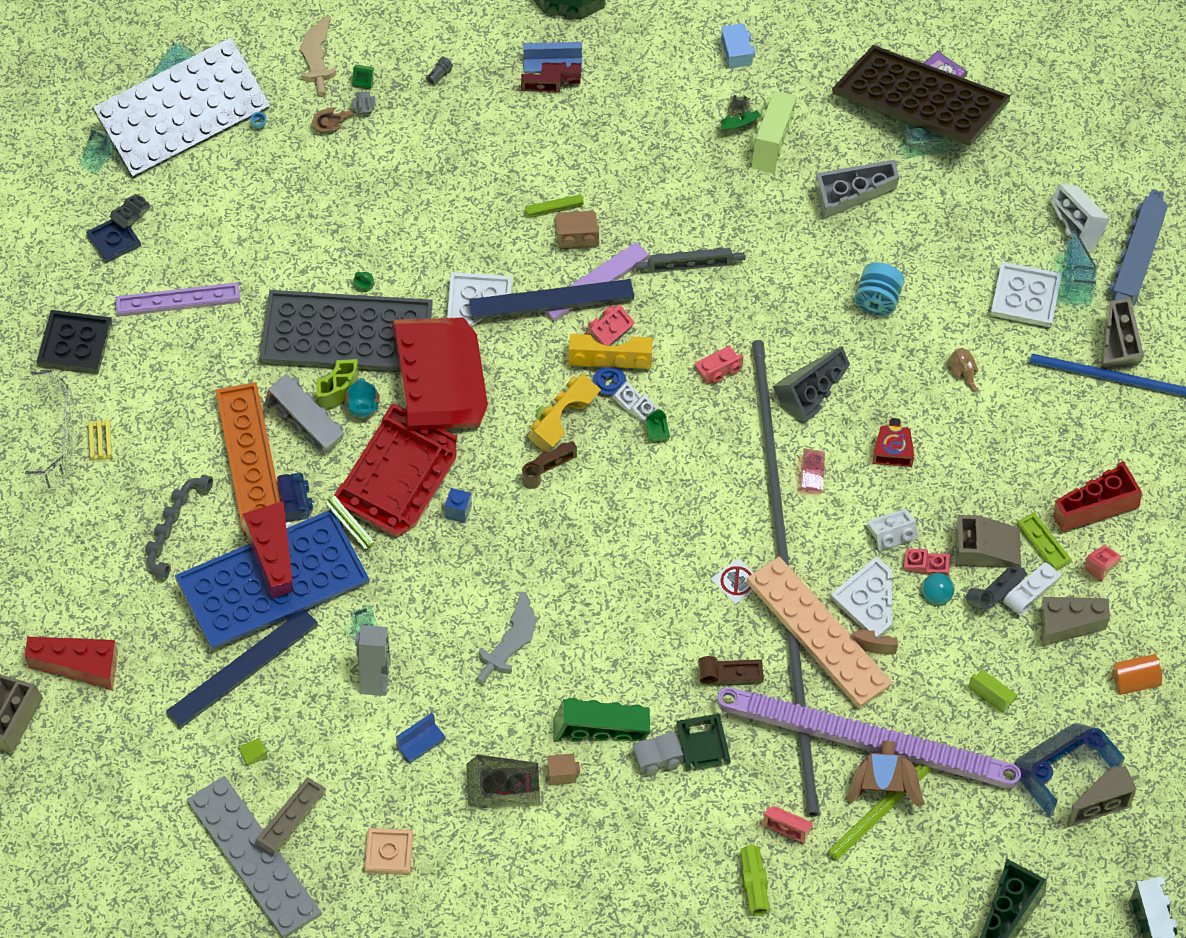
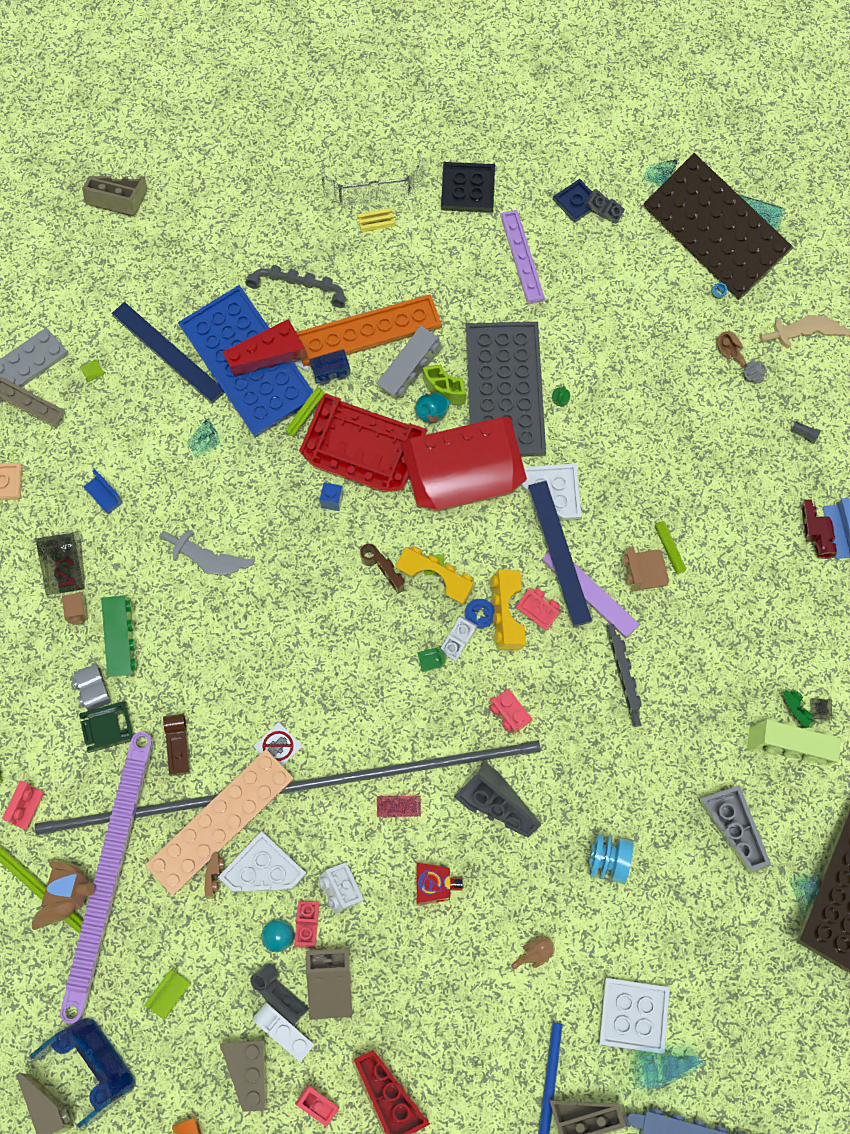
camera: 85 degrees right, 10 degrees up
red wedge [25,636,118,691] -> none
green tile [352,64,374,88] -> none
light grey wedge [355,625,391,696] -> none
lime tile [1016,512,1072,571] -> none
white wedge [1051,184,1110,252] -> none

